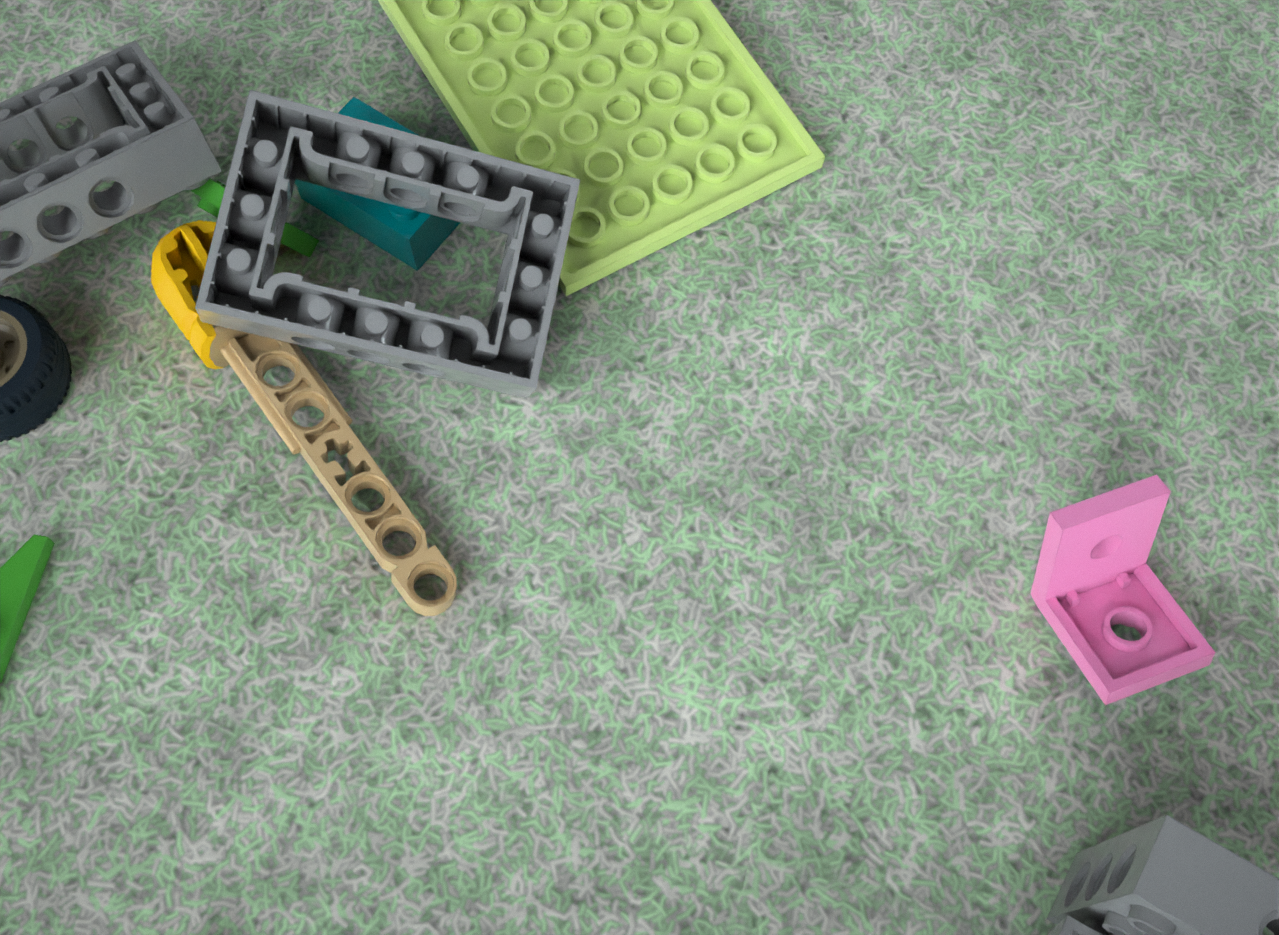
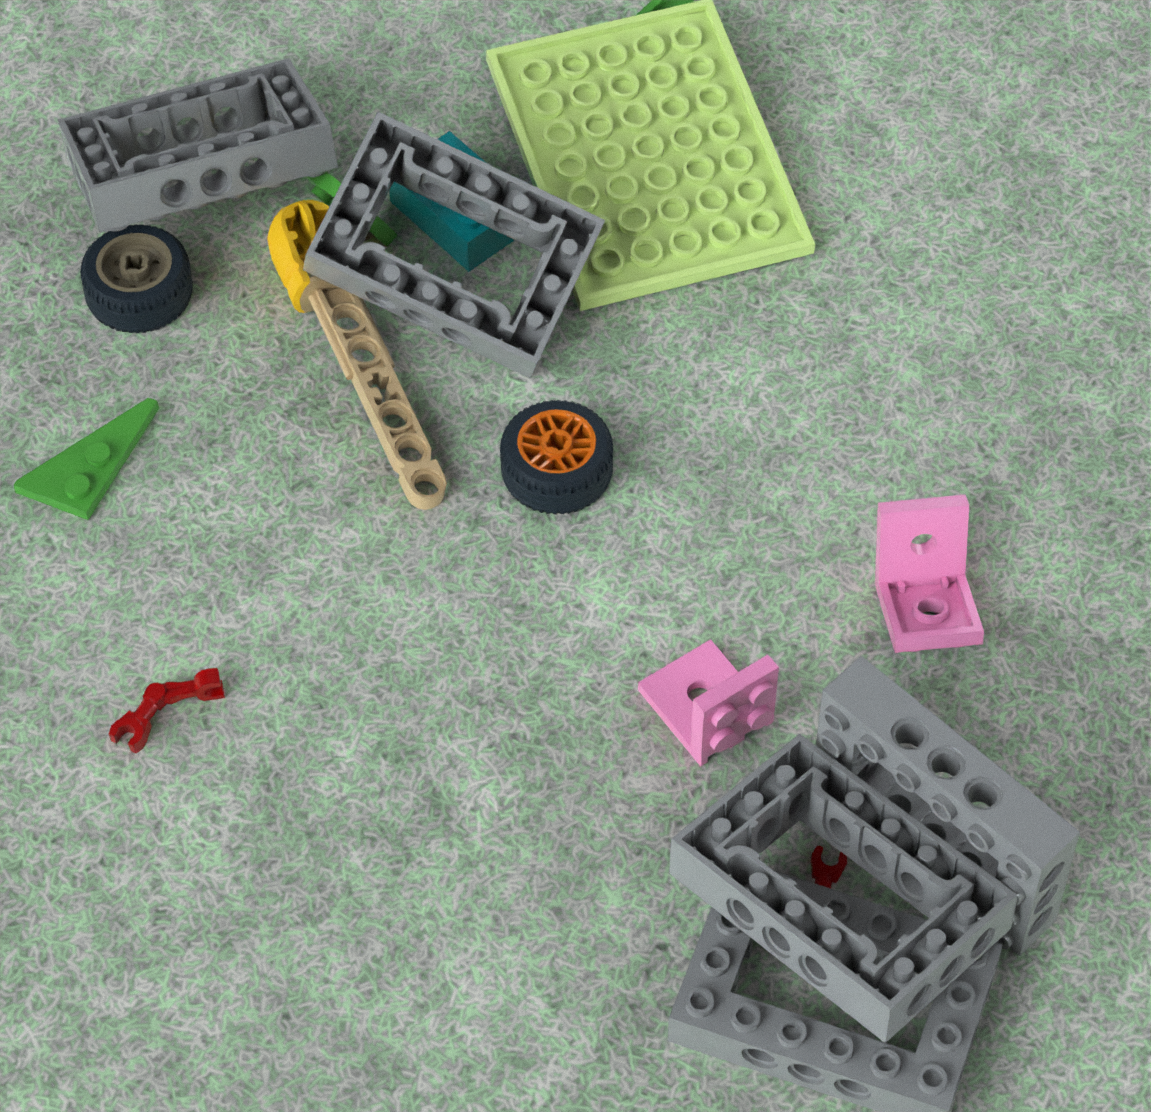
camera: 15 degrees right, 10 degrees down
none -> black wheel [500,400,613,515]
none -> bright pink bracket [638,639,779,766]

